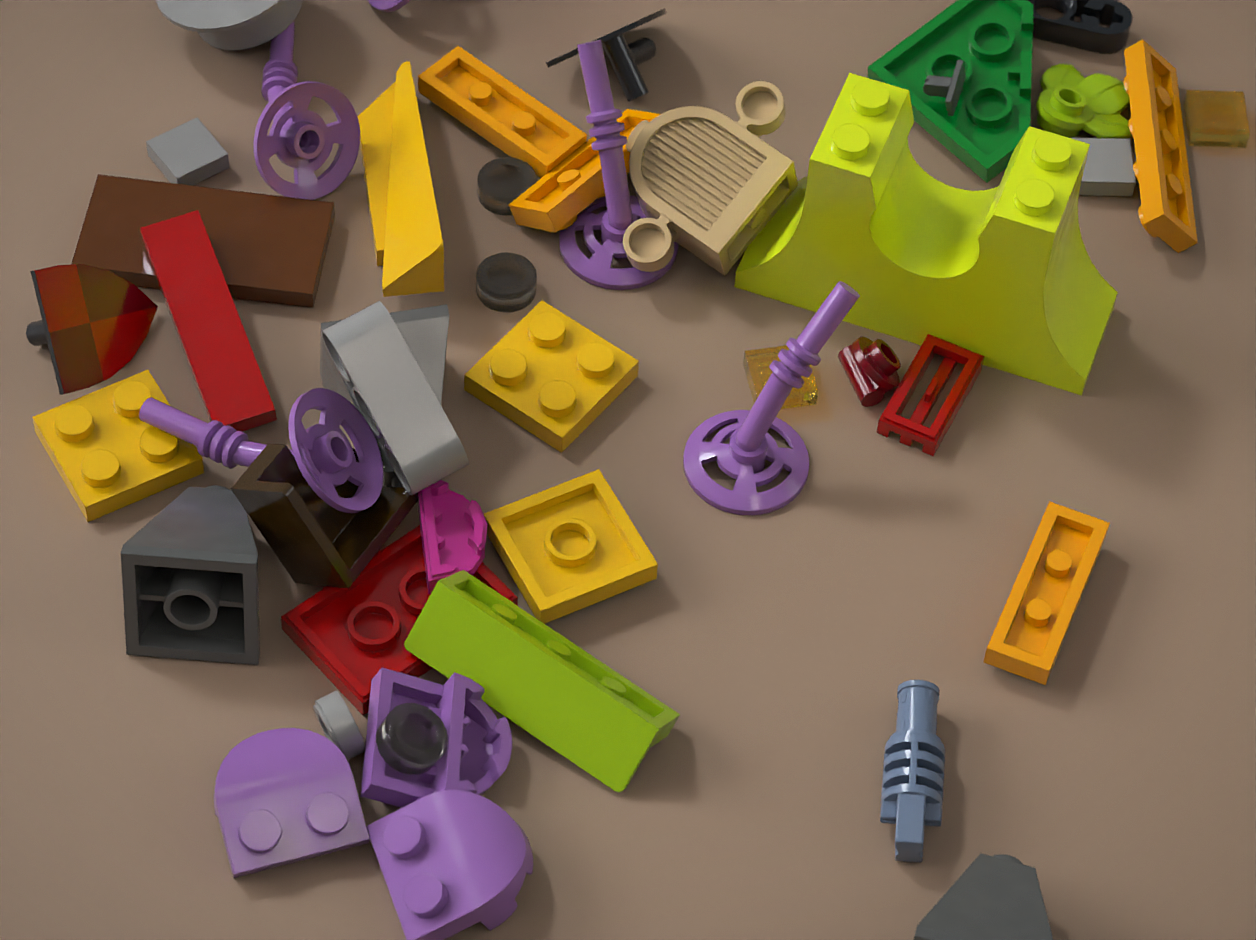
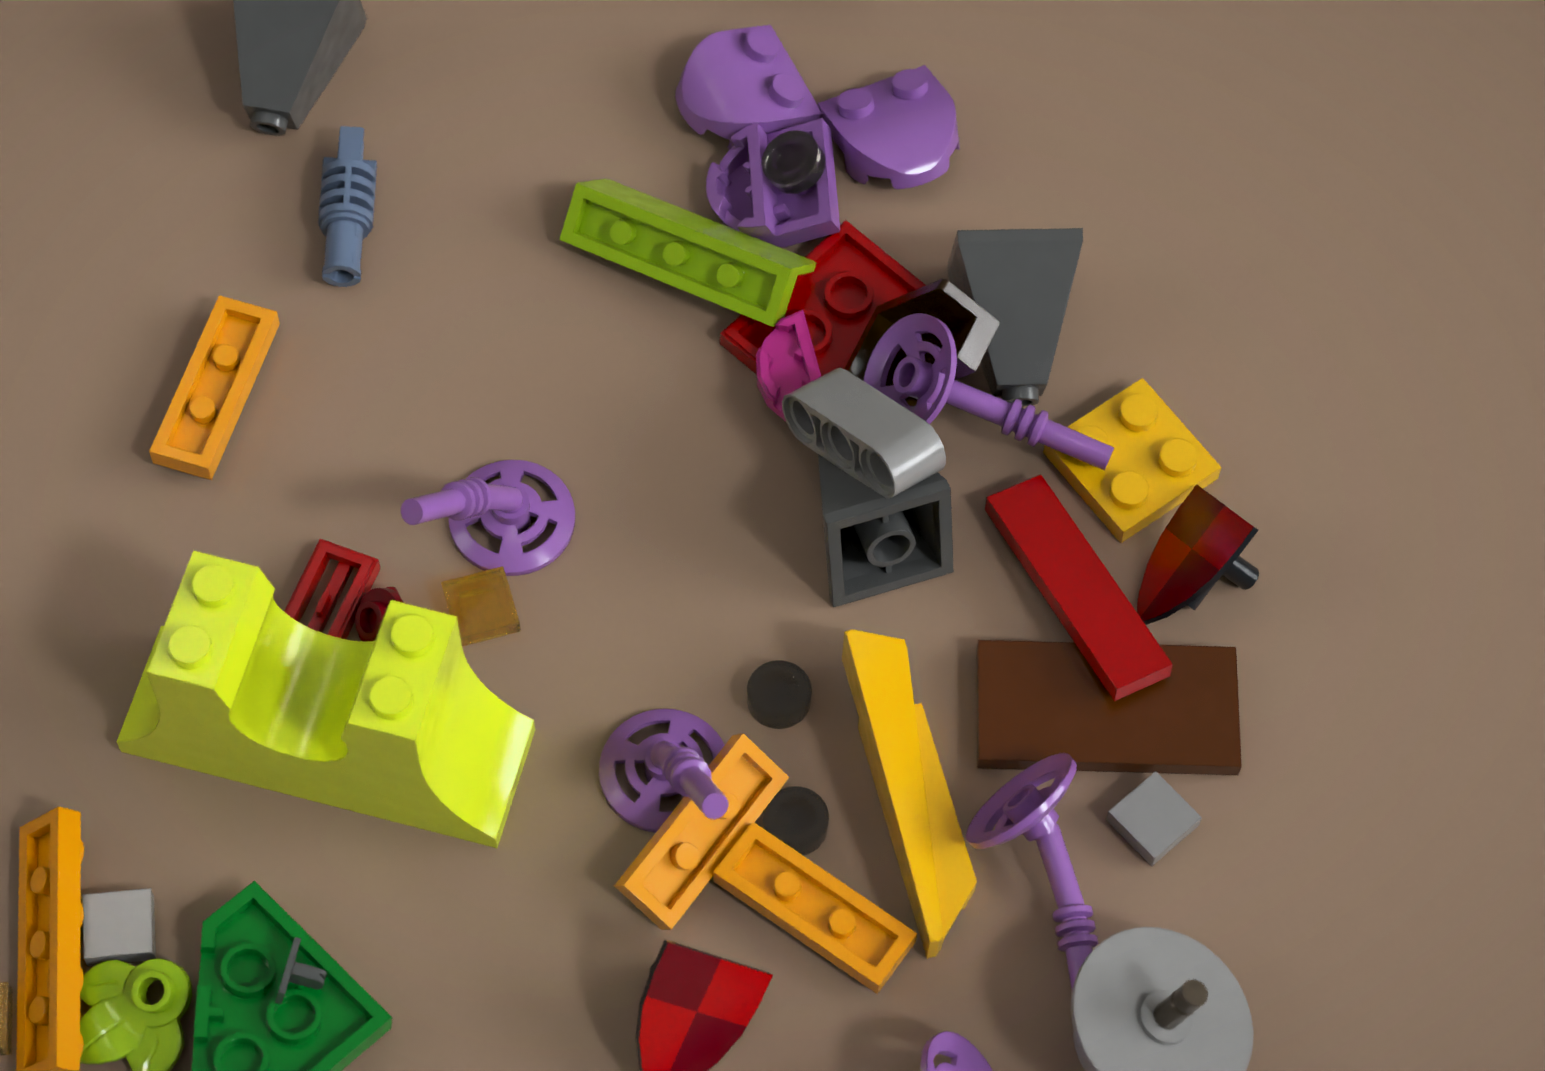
camera: 175 degrees right, 10 degrees up
light grey tile [313,690,365,760] -> none
yellow plate [464,300,639,453] -> none
yellow plate [484,469,658,624] -> none
tan piece [623,81,798,276] -> none

